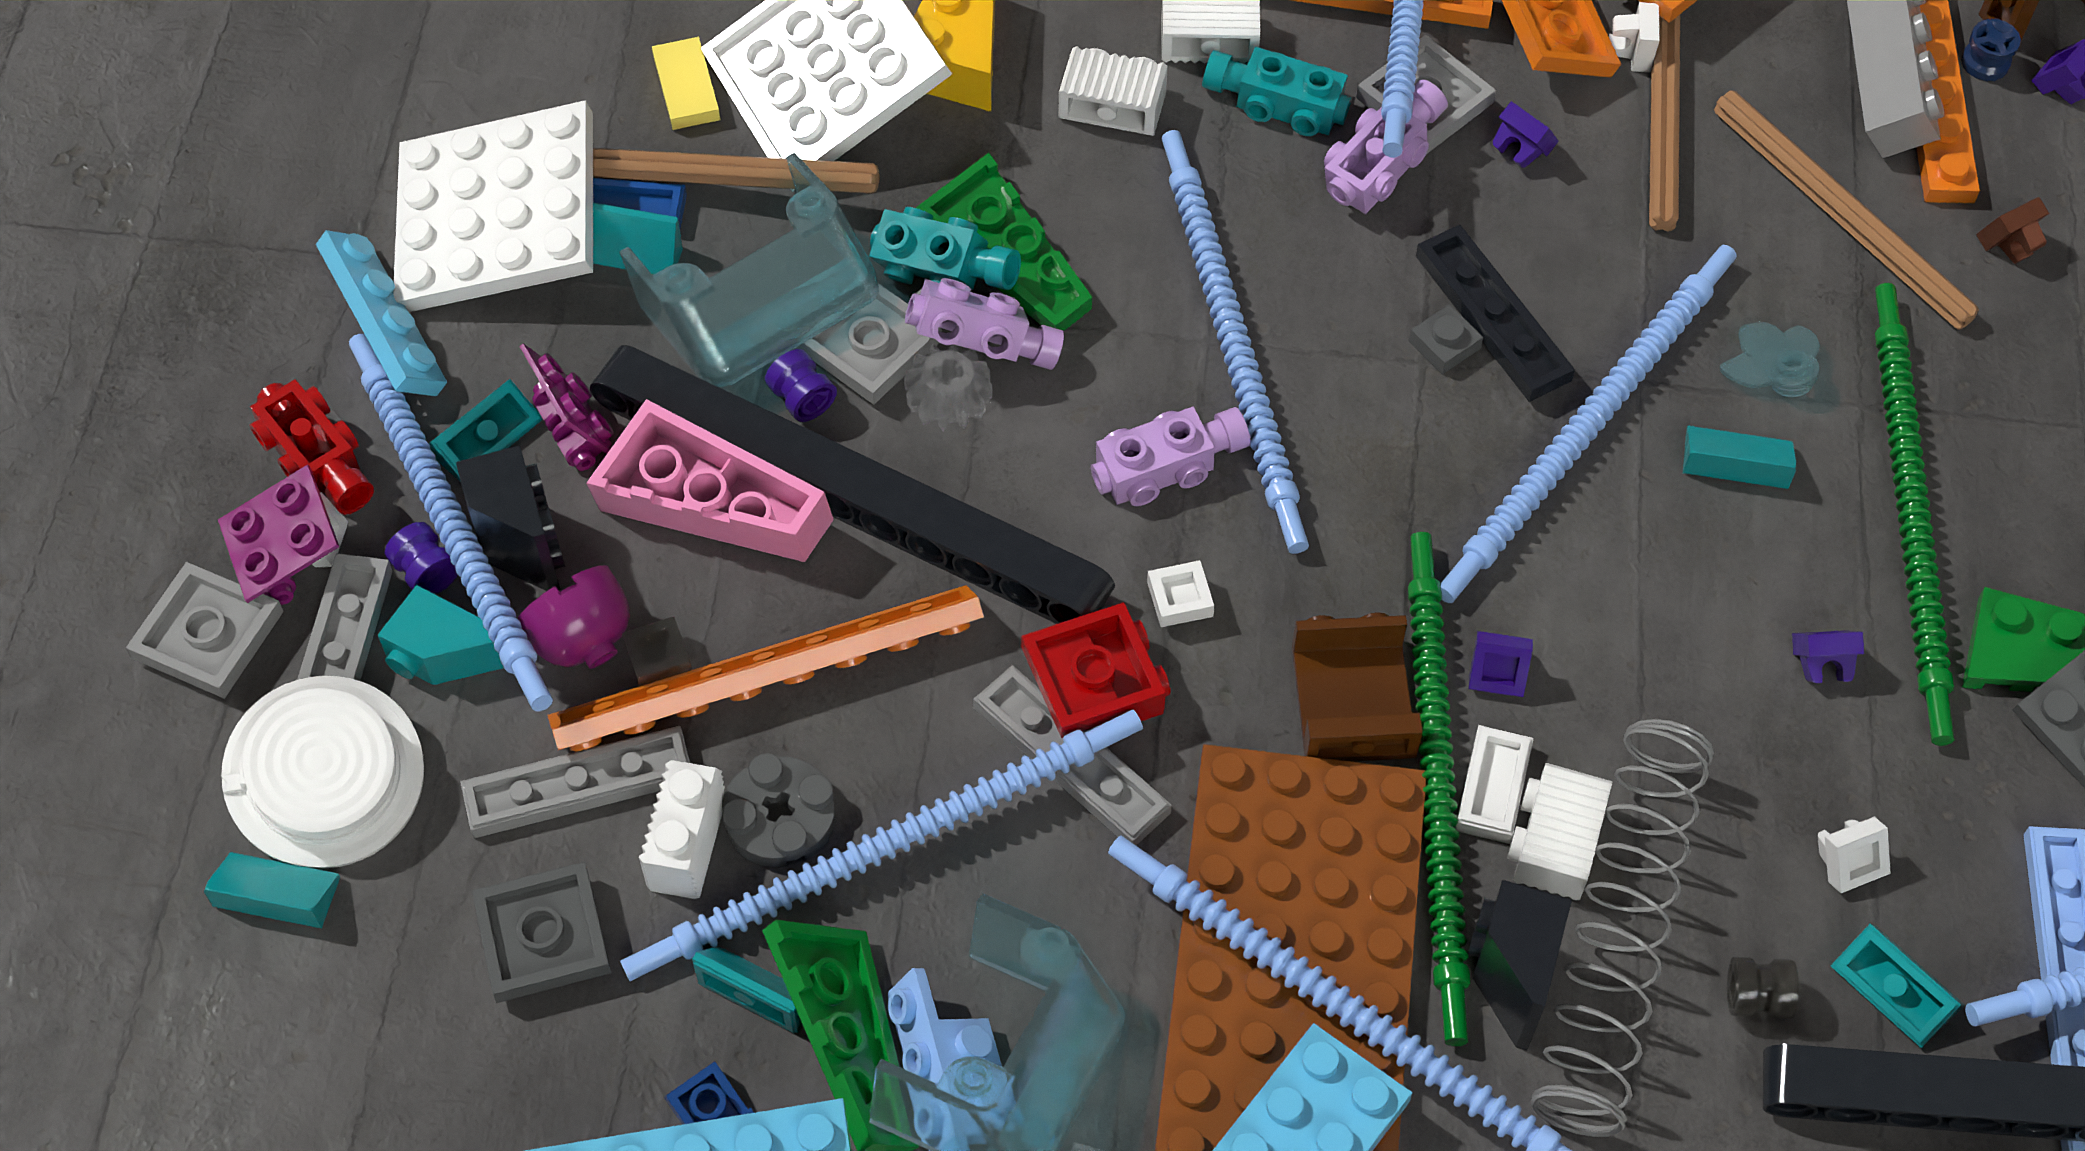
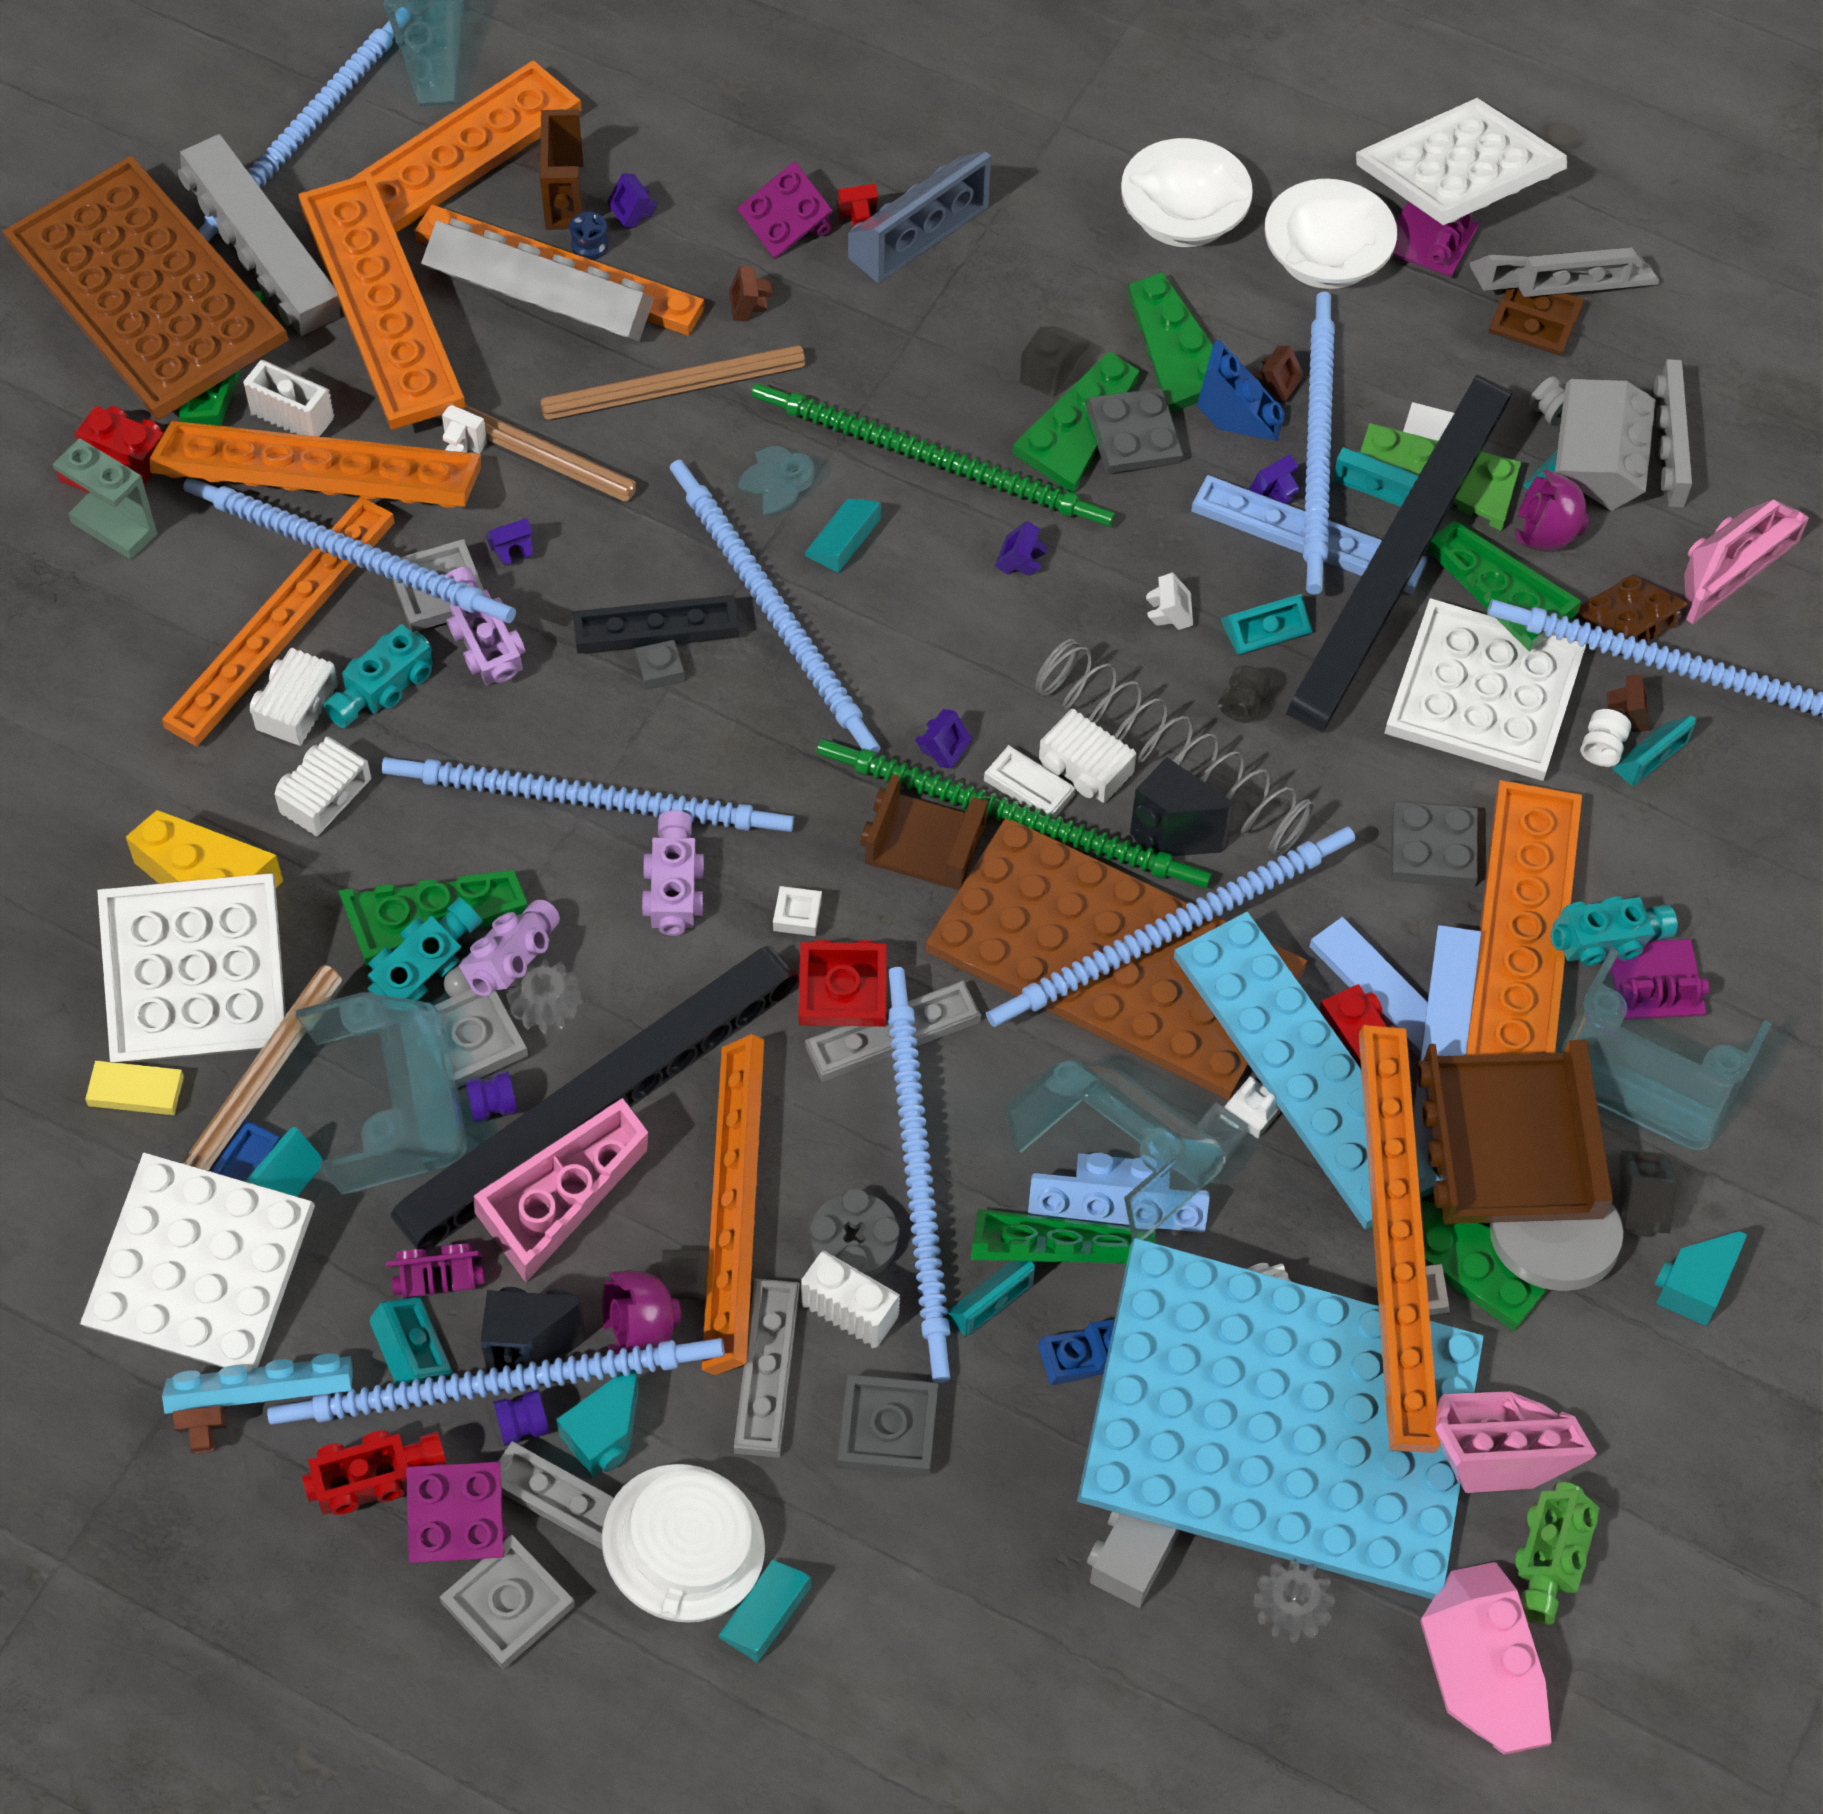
camera: 70 degrees left, 0 degrees up
none -> copper tile [173,1405,227,1454]

